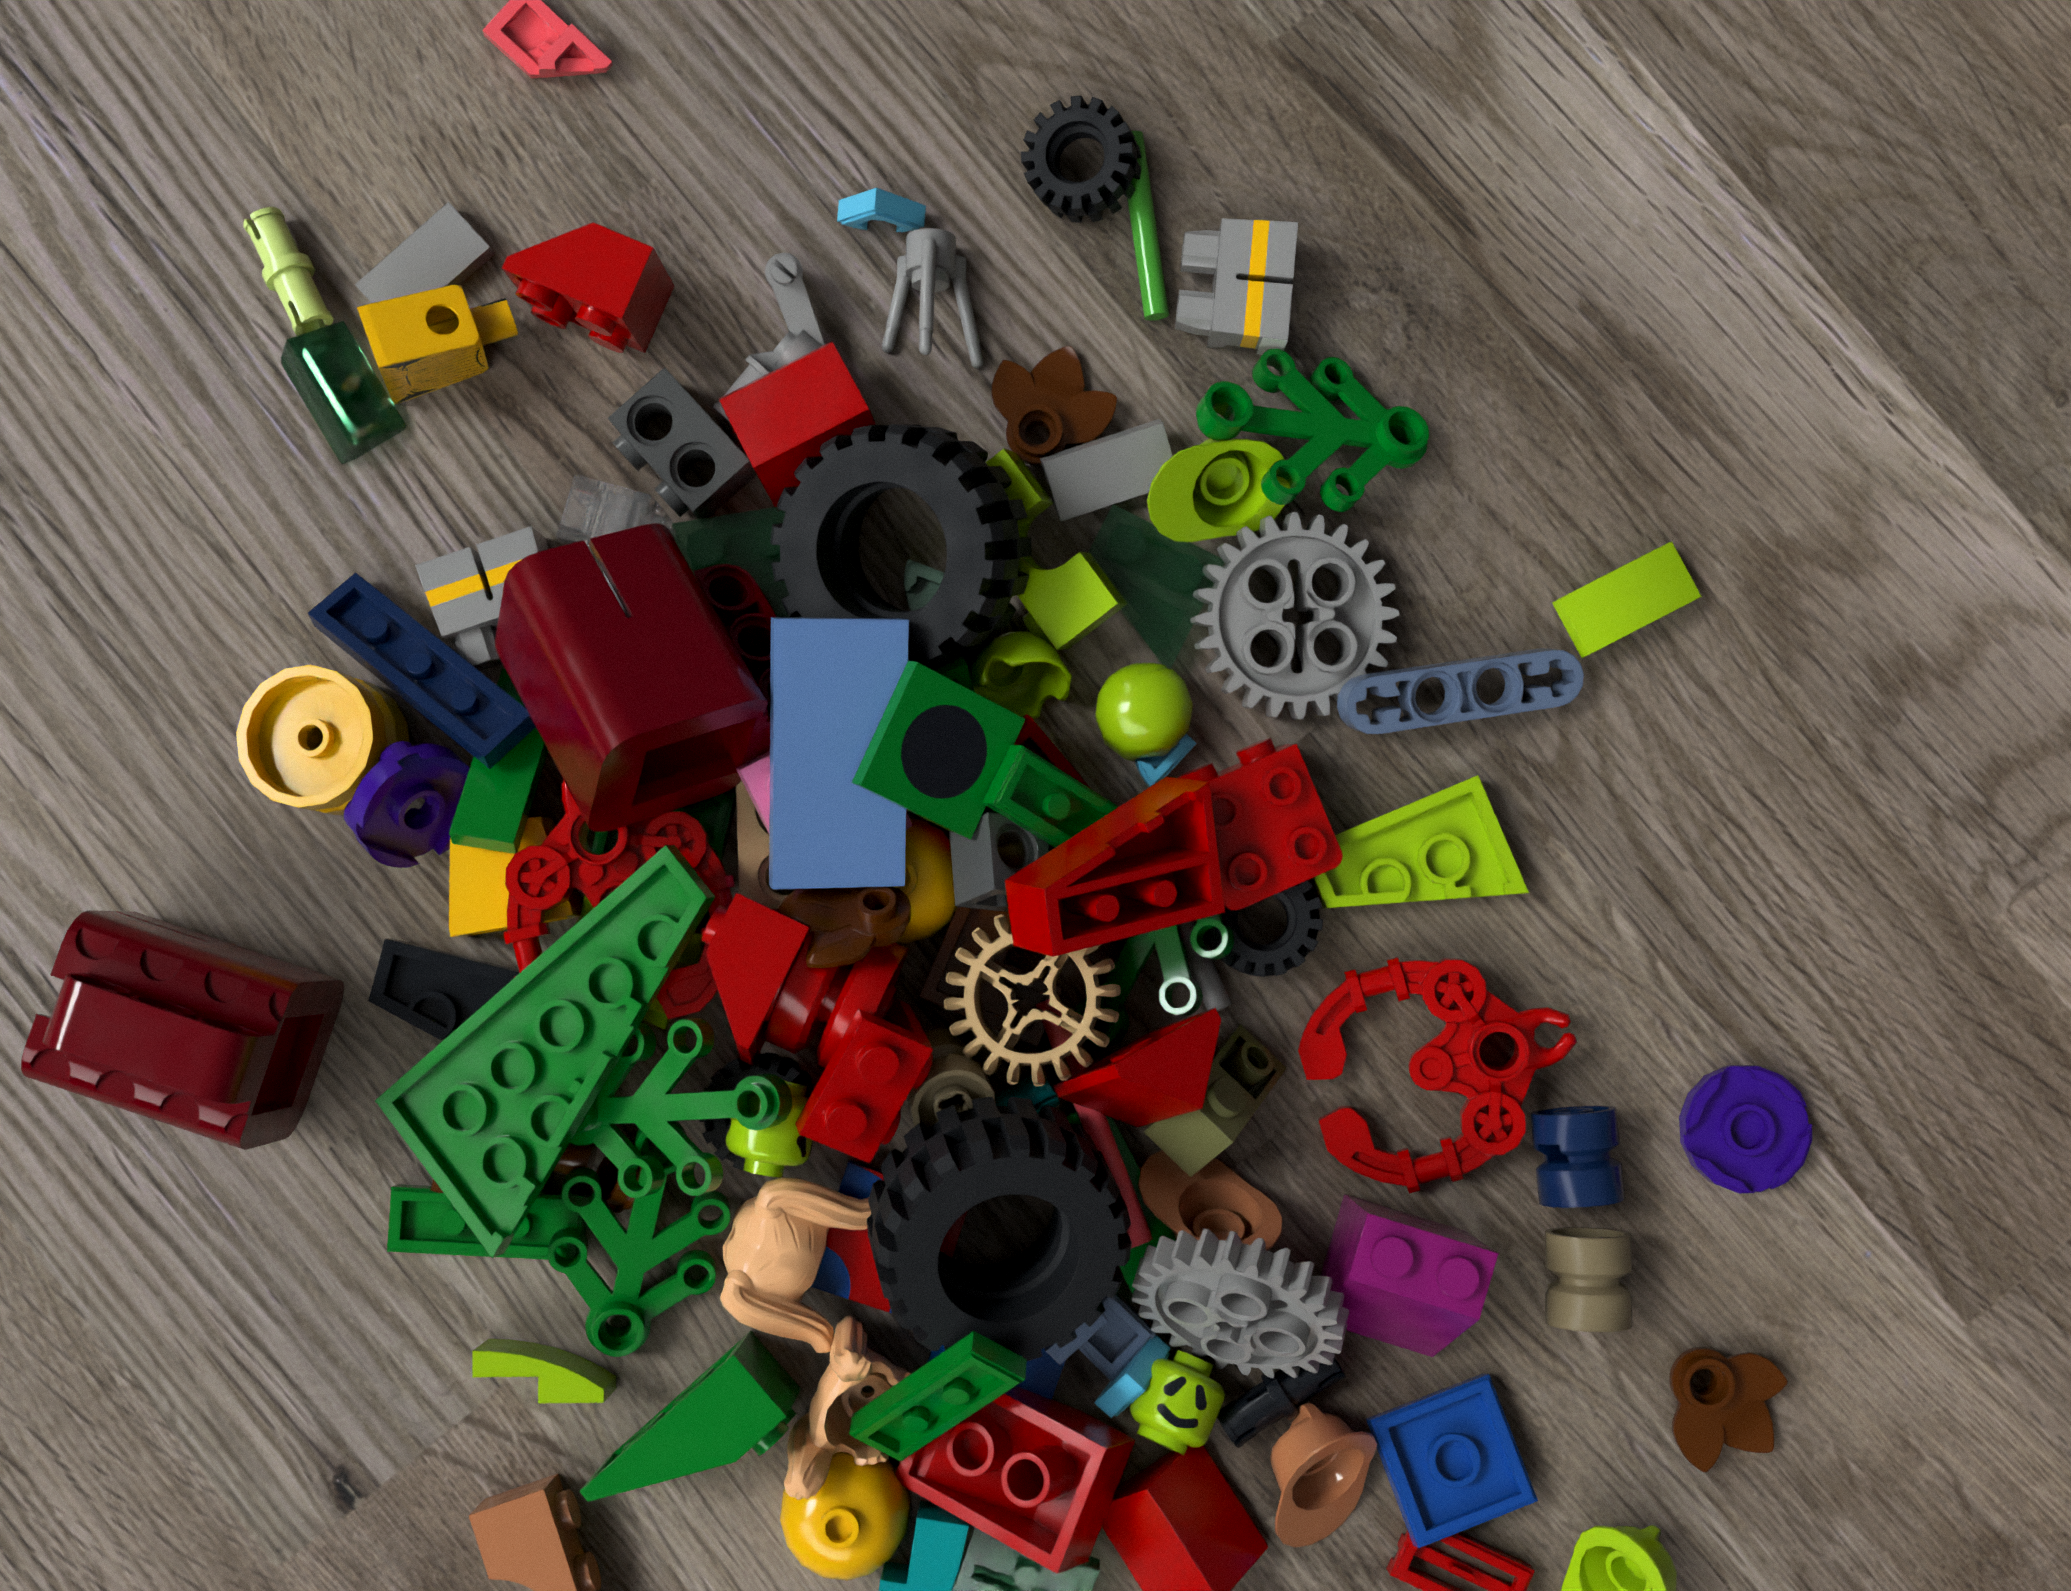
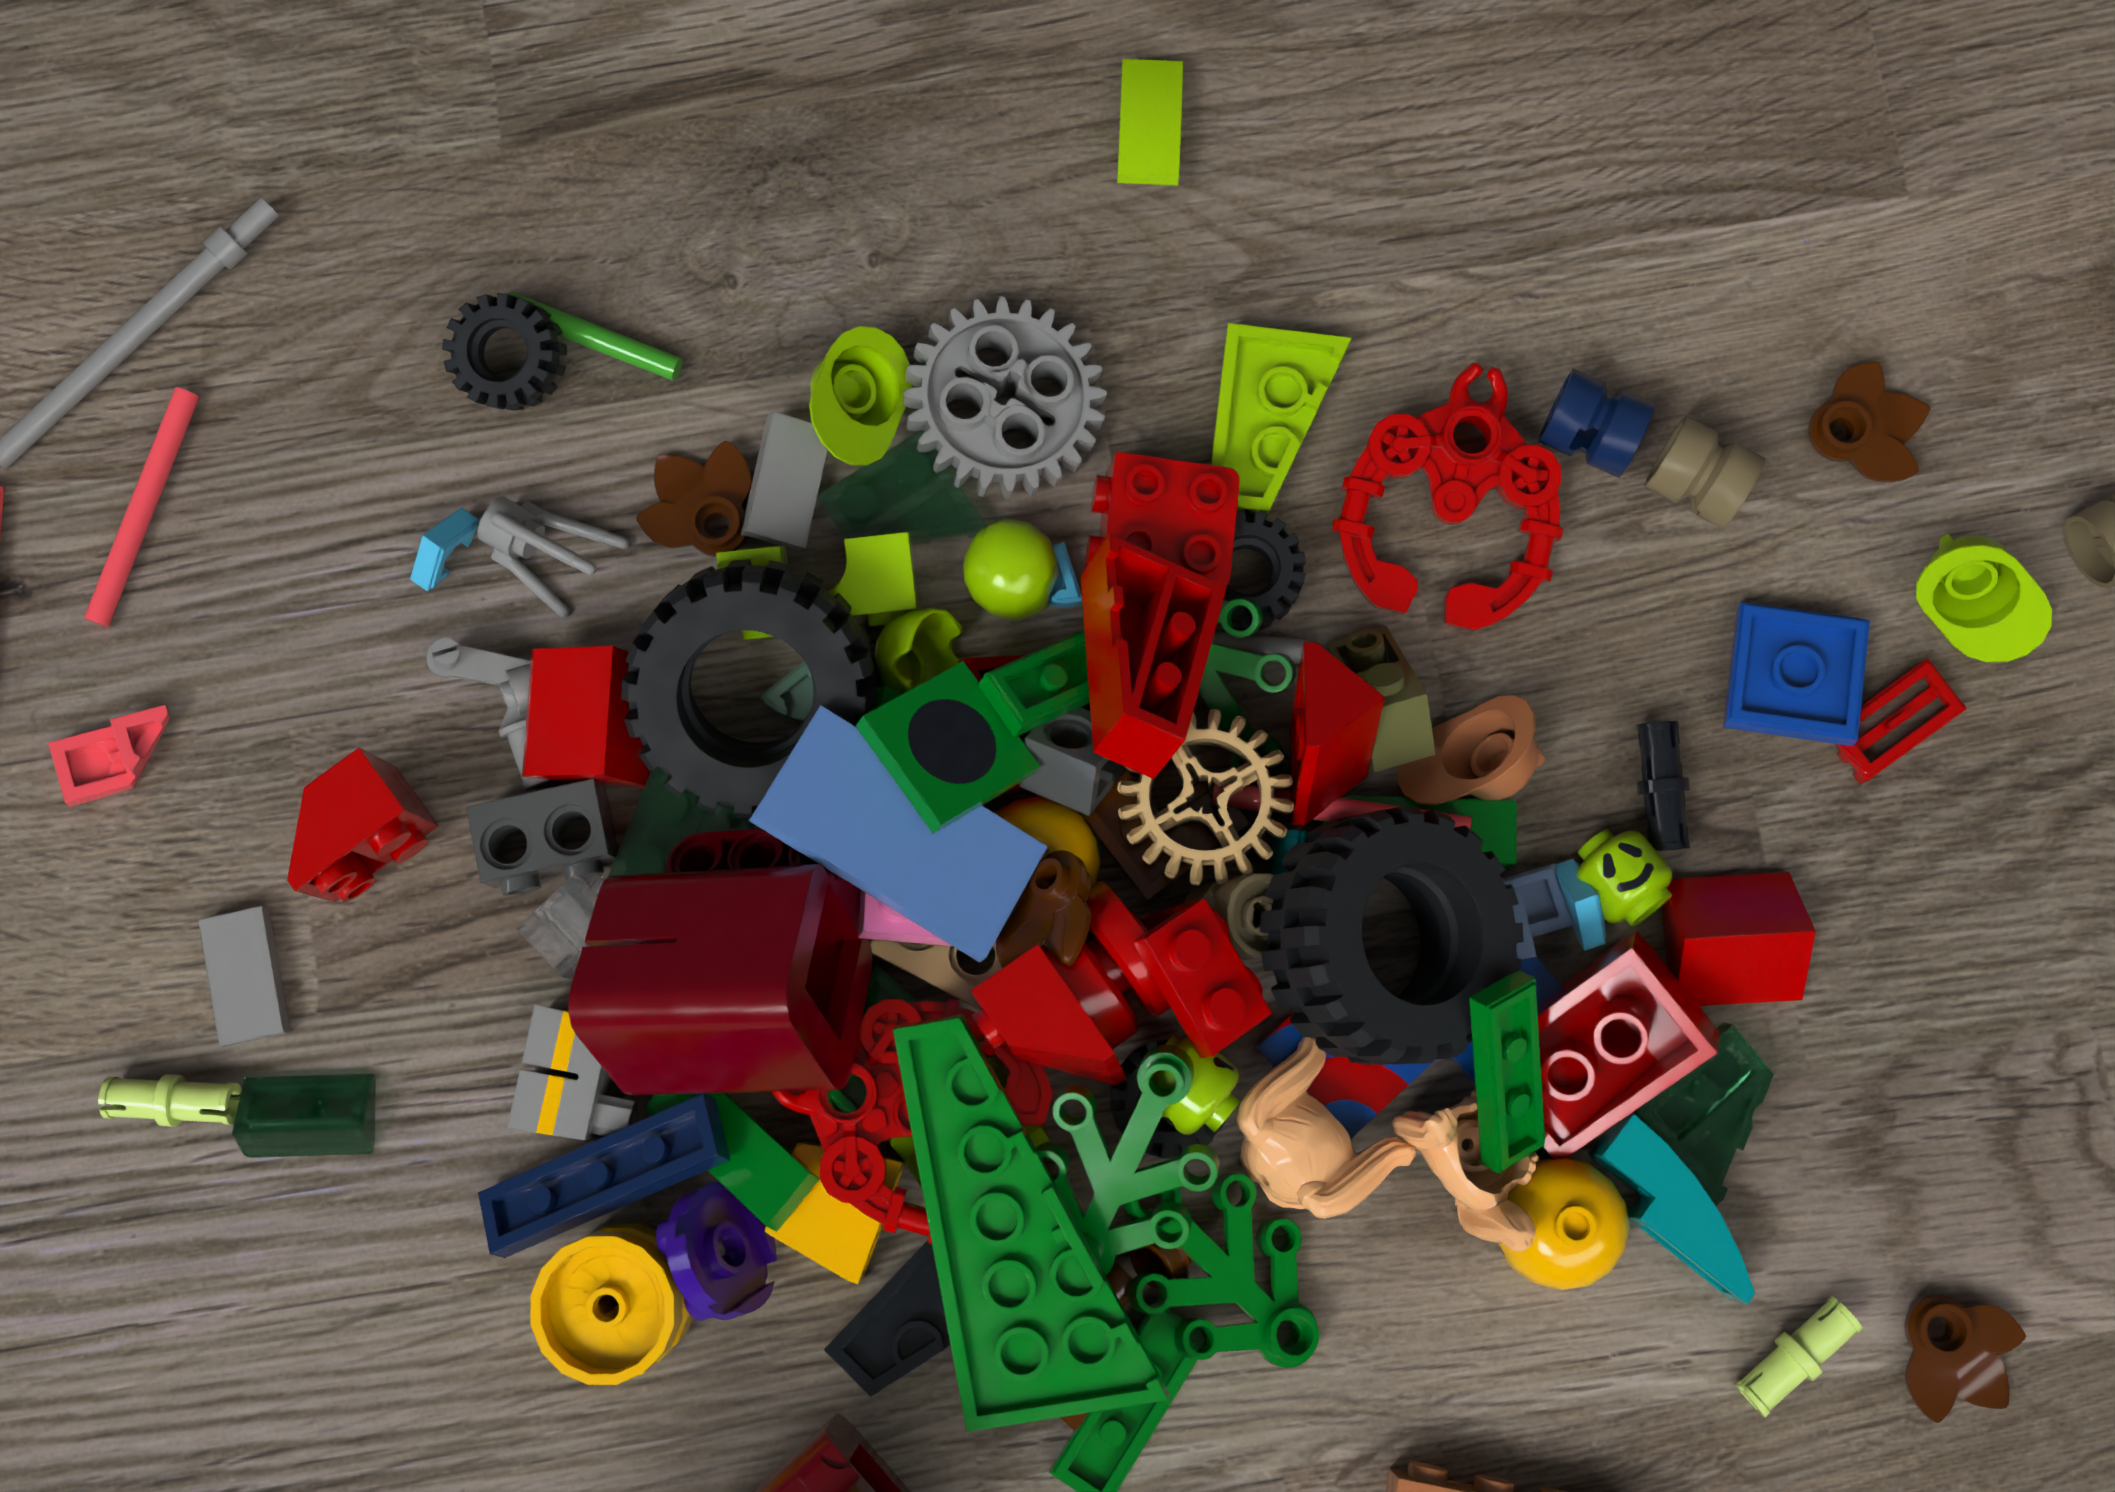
camera: 60 degrees left, 5 degrees down
yellow torso [357,284,518,405] -> none
lime slope [472,1339,616,1403] -> none
green slope [579,1331,801,1502] -> none
light grey gear [1132,1229,1349,1378] -> none
light grey hips [1175,218,1298,355] -> none
green plant [1196,349,1429,512] -> none
nougat piece [1270,1403,1377,1547] -> none
magenta slope [1320,1194,1499,1357] -> none
sand blue beam [1337,648,1584,734] -> none
dark purple tile [1679,1065,1812,1193] -> none

